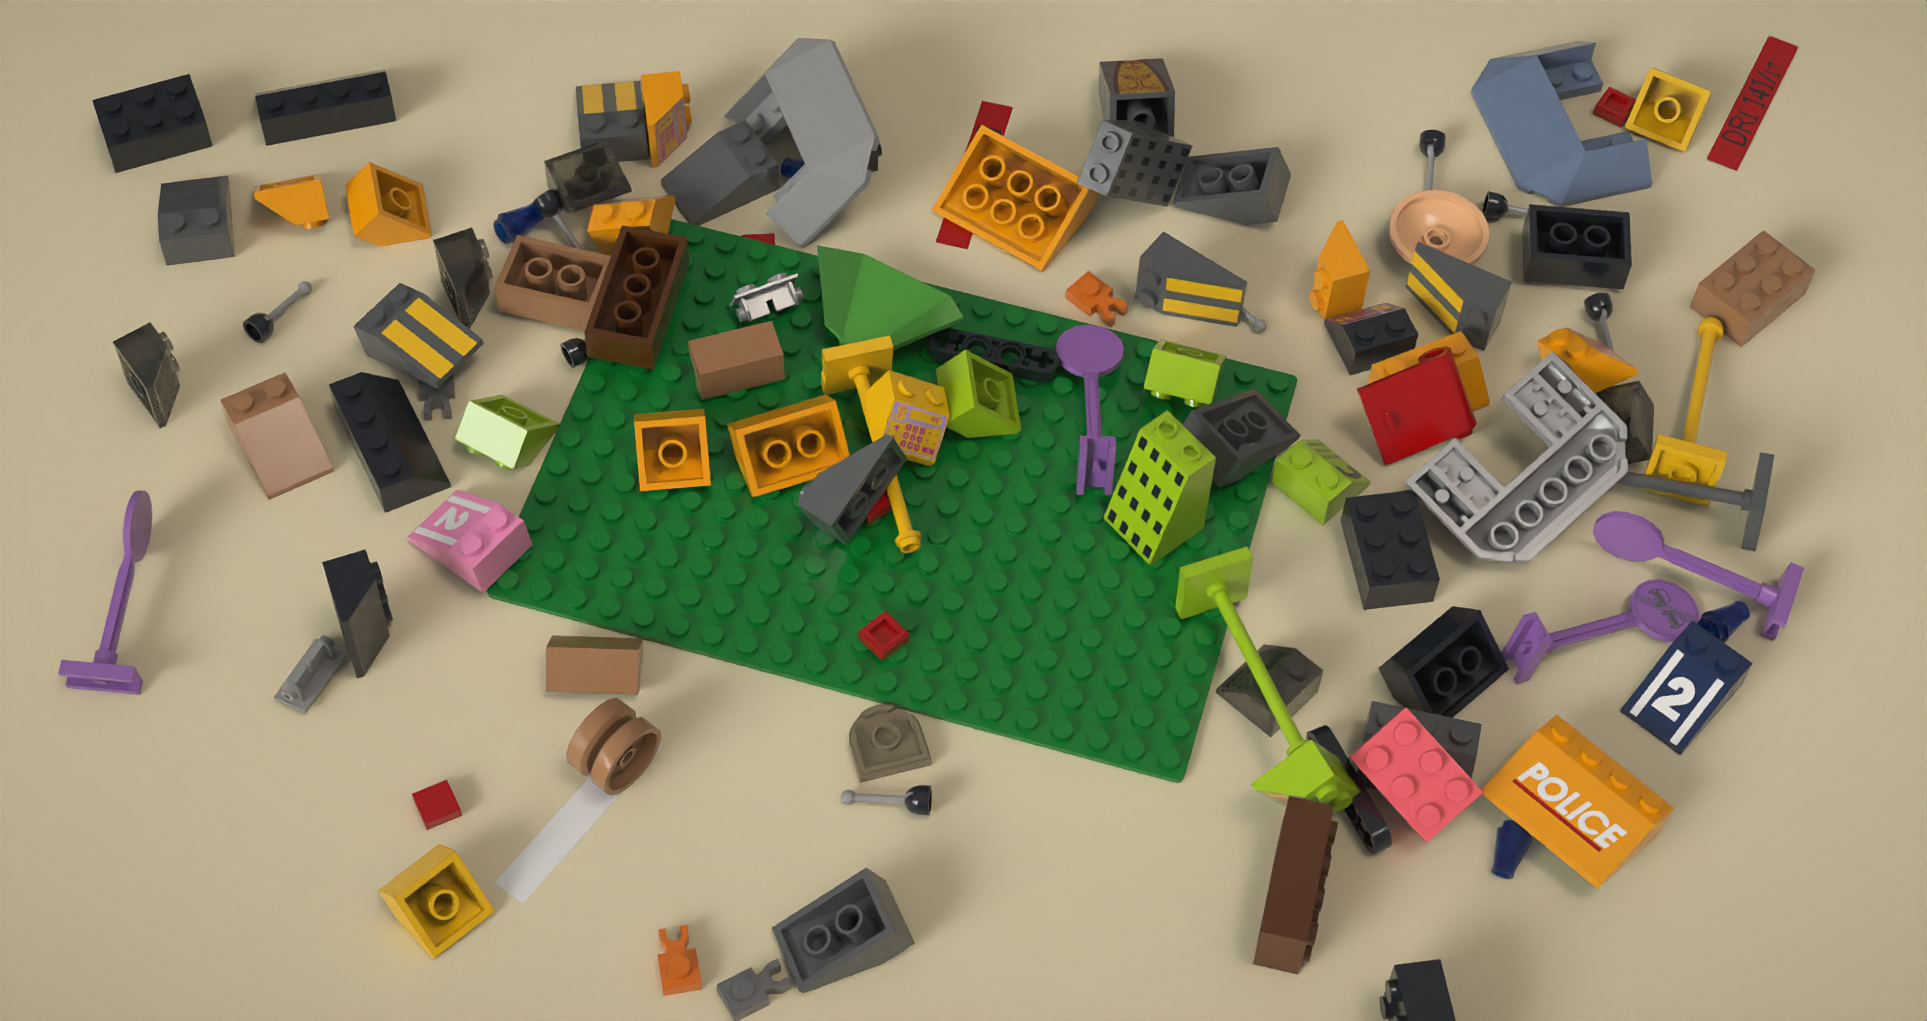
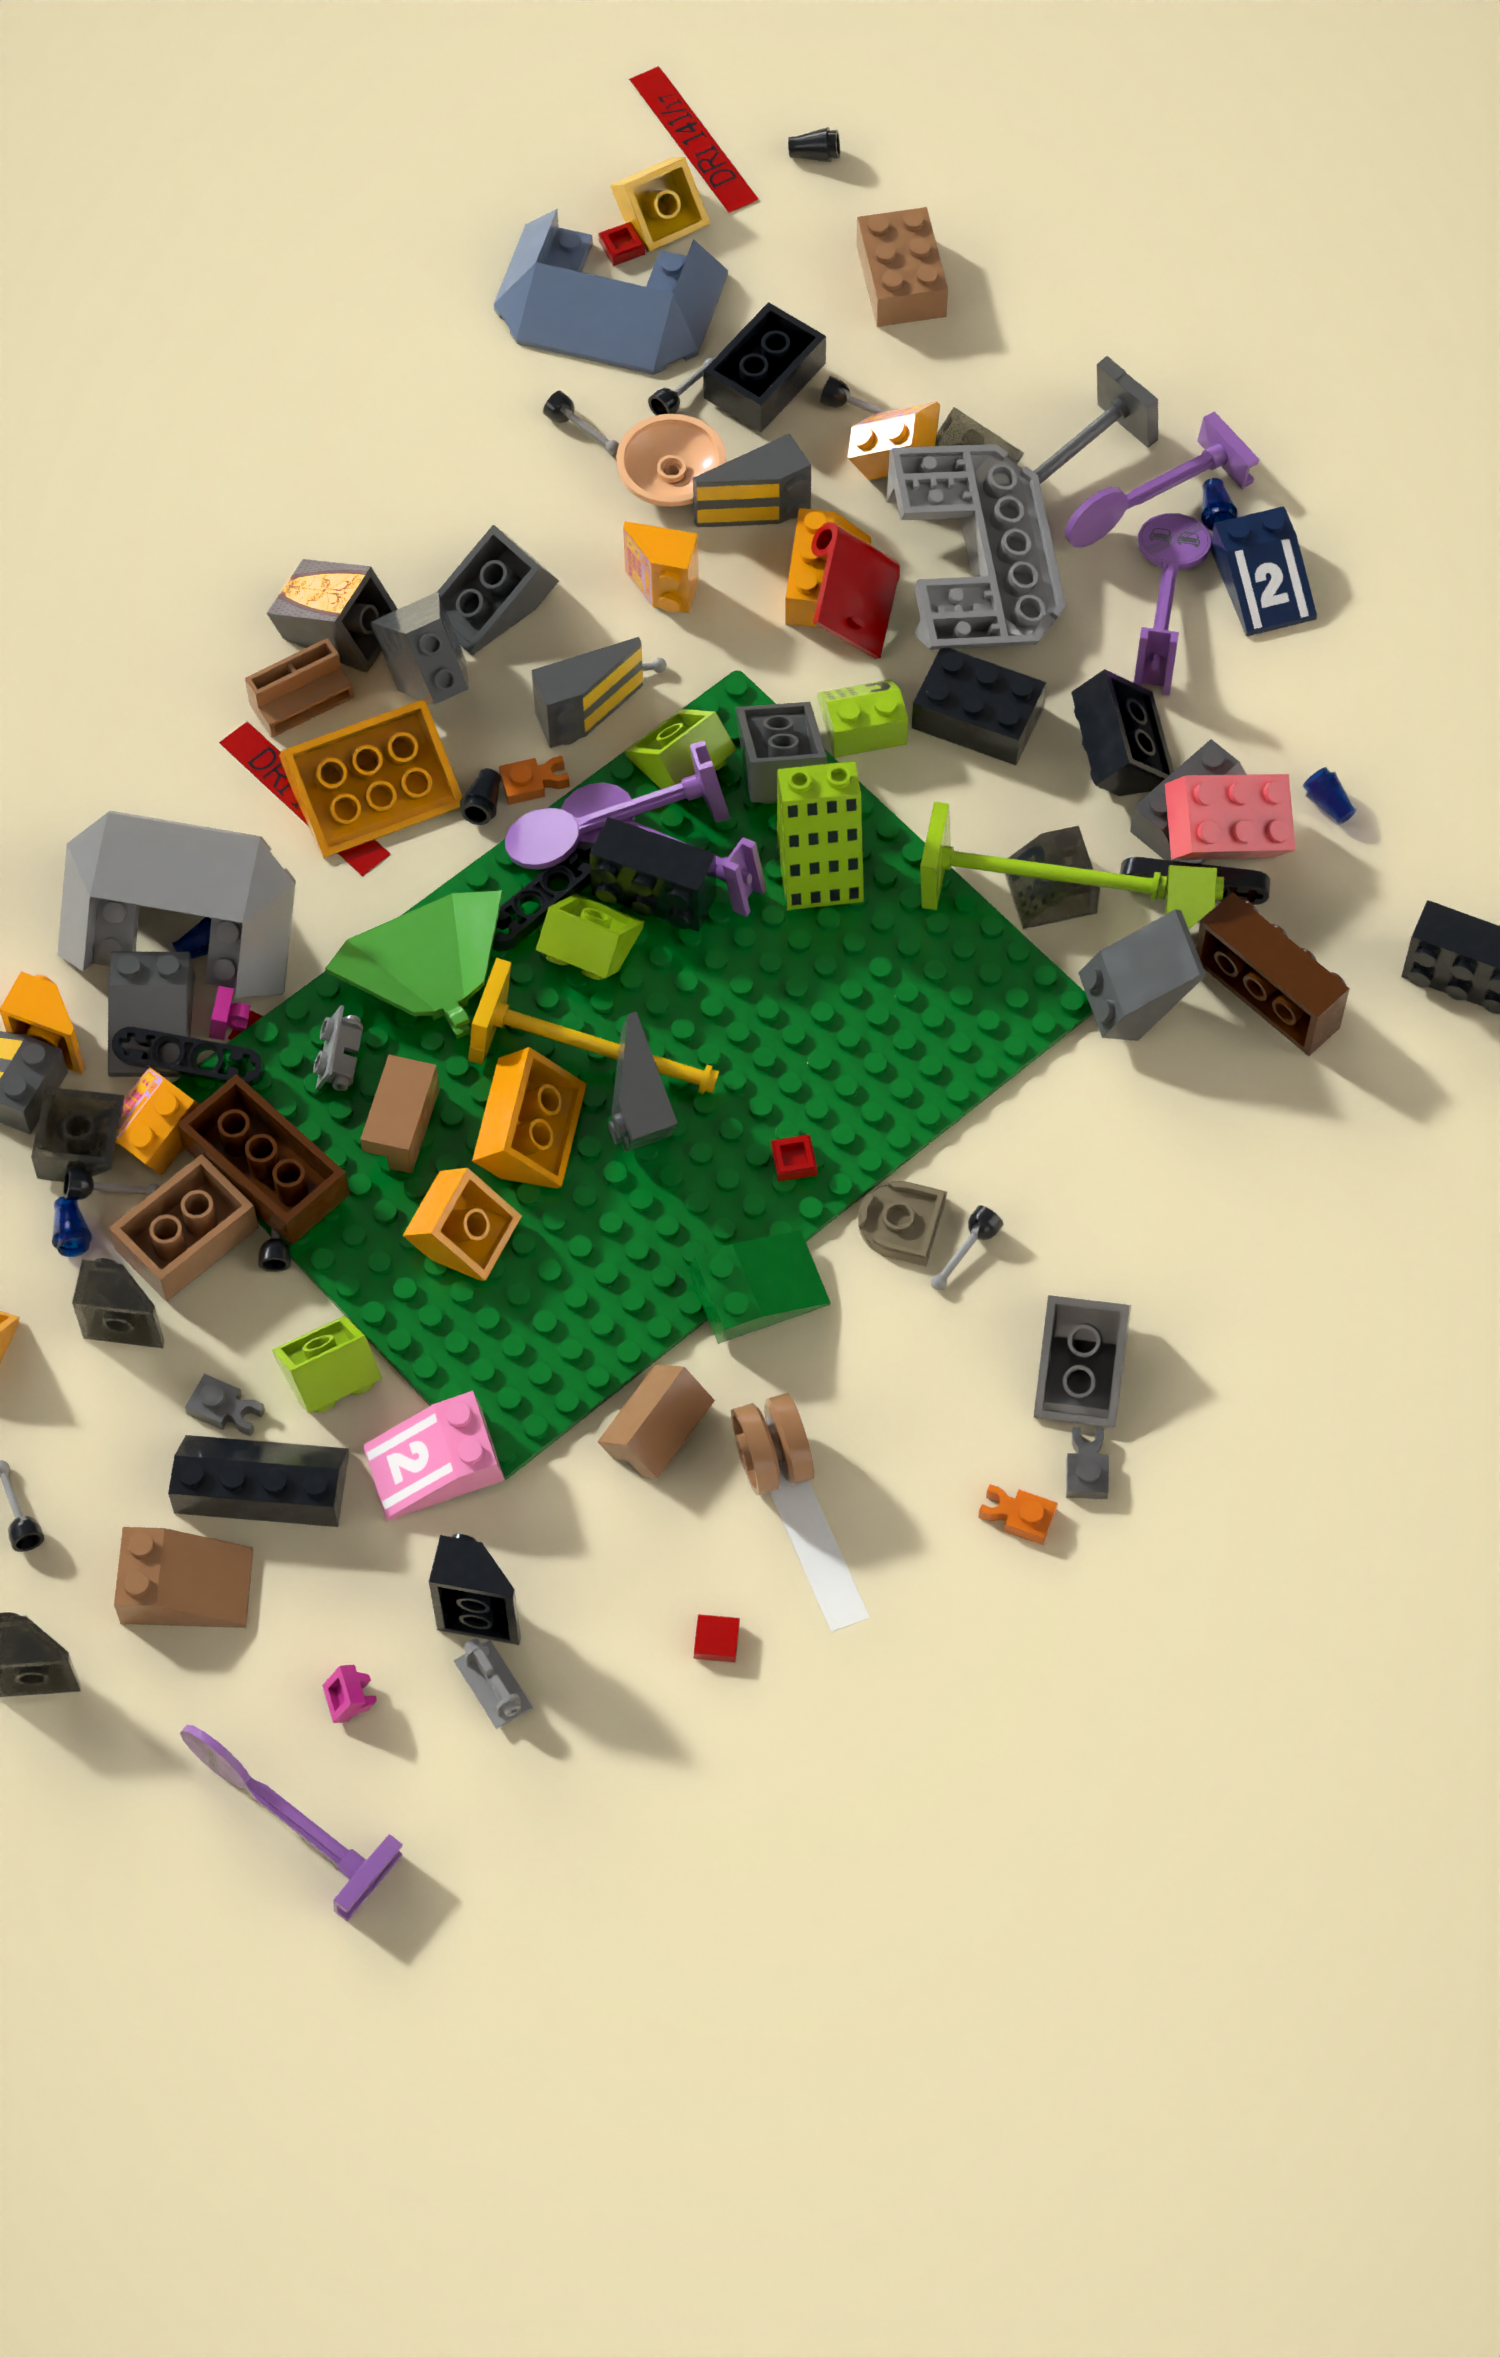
camera: 55 degrees left, 5 degrees up
dark grey slope [353,283,484,388] -> none
yellow slope [378,844,495,959] -> none
yellow slope [864,370,950,466] -> none
black slope [1324,303,1418,376] -> none
light orange slope [1482,714,1675,889] -> none
yellow tile [1640,317,1728,507] -> none
none -> black beam [112,1027,265,1087]
none -> dark pink tile [209,986,251,1041]
none -> medium nougat piece [245,638,354,738]
none -> dark pink tile [322,1665,377,1723]
none -> black cone [460,768,501,825]
none -> medium lavender piece [505,740,730,870]
none -> black brick [589,817,716,932]
none -> green slope [688,1230,831,1344]
none -> black cone [788,127,840,162]
none -> dark grey slope [1078,909,1206,1041]

